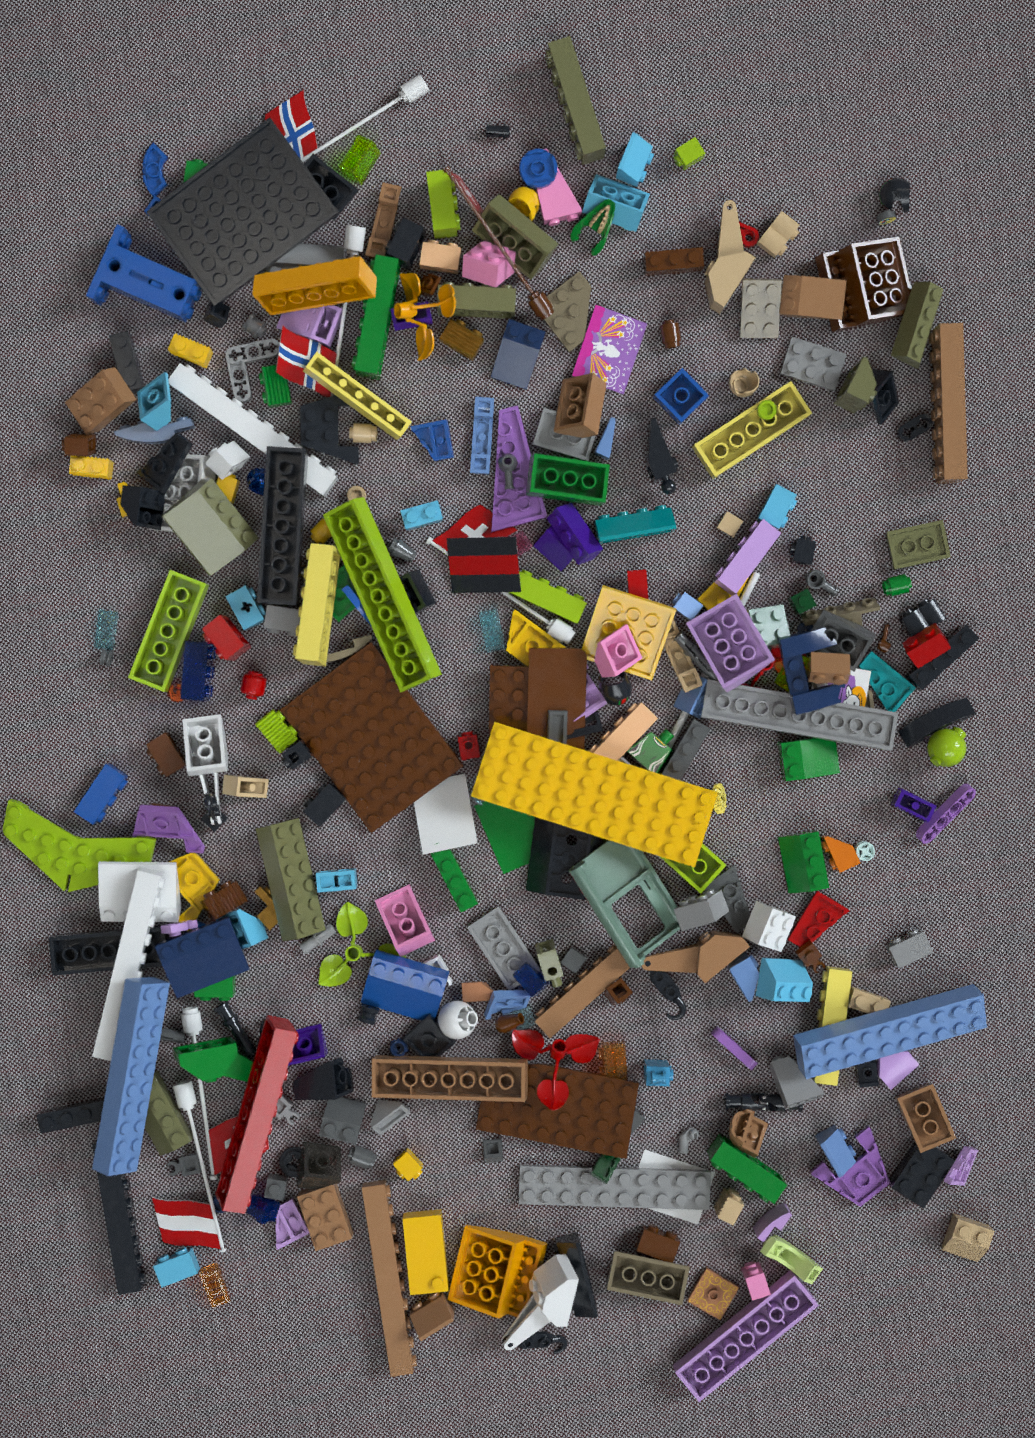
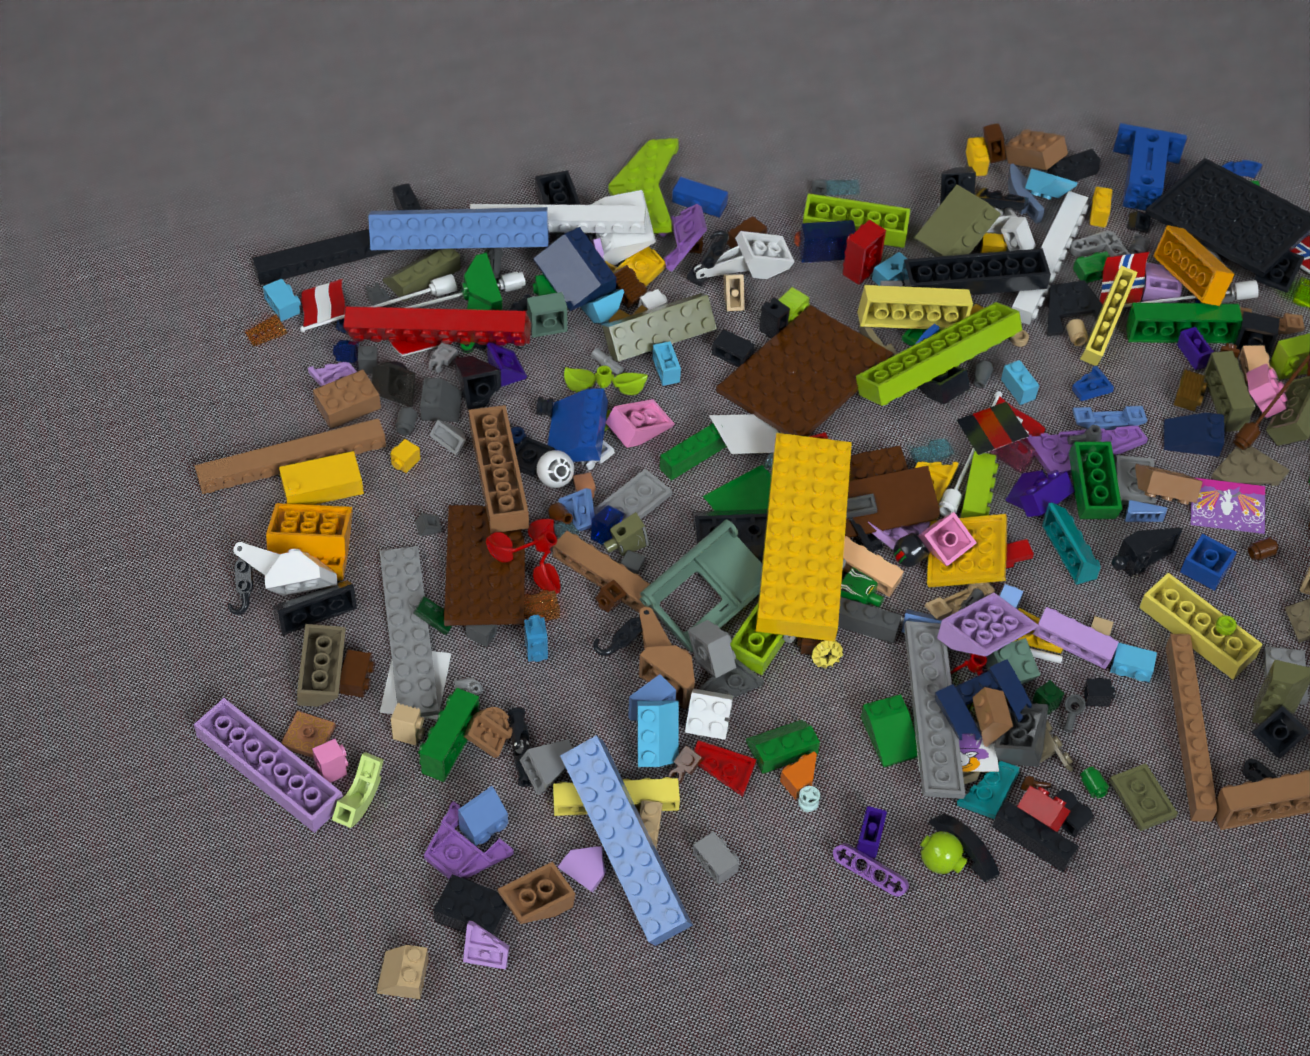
camera: 75 degrees right, 35 degrees down
red head [240,671,267,700] -> none
light orange plant [394,273,456,361] -> none
medium nougat slope [410,1292,455,1341] -> none
medium lavender beam [711,1026,758,1070] -> none
tan hair [728,368,760,398] -> none
lavender slope [753,1203,792,1242] -> none
black brick [855,1060,879,1088] -> none
none -> sand green brick [527,292,567,338]
none -> white brick [638,289,668,310]
none -> medium nougat brick [1166,634,1217,822]

